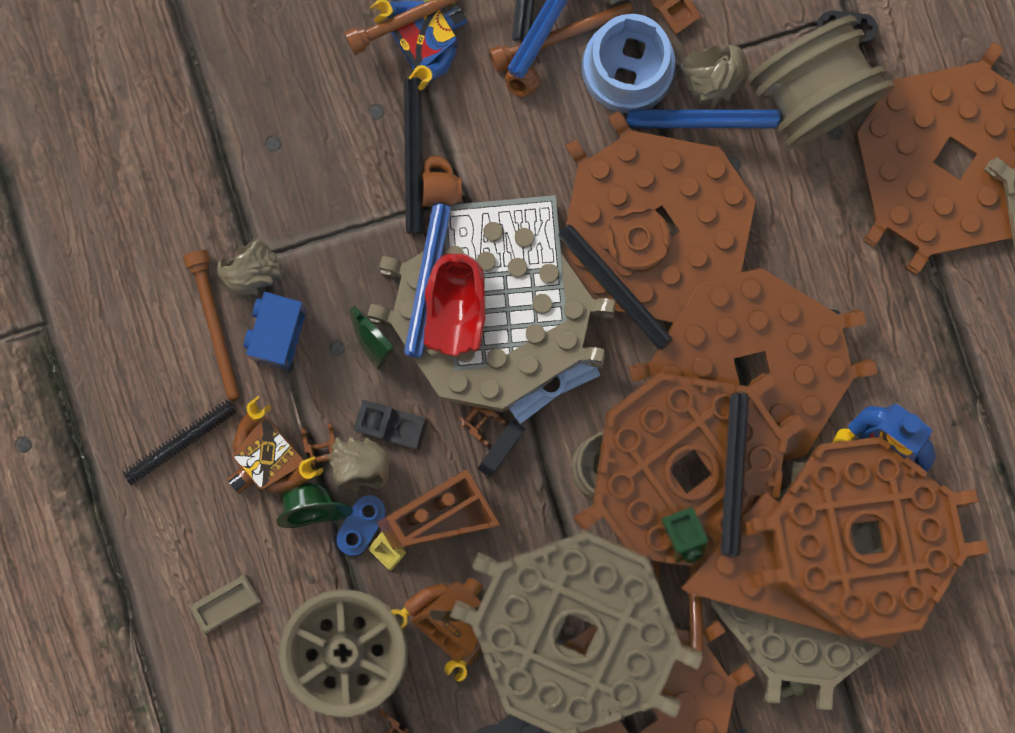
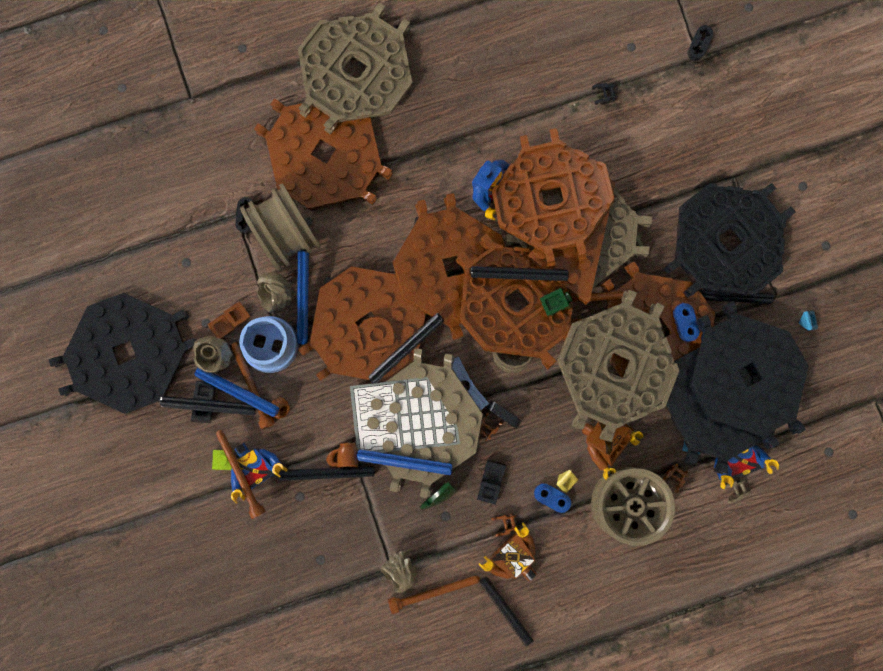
camera: 95 degrees left, 0 degrees up
dark tan tile [189,574,261,635] -> none
blue slope [243,292,307,371] -> none
dark green piece [276,483,353,528] -> none
dark tan hair [327,437,390,491] -> none
dark orange wedge [377,469,500,550] -> none
red hair [423,253,486,357] -> none

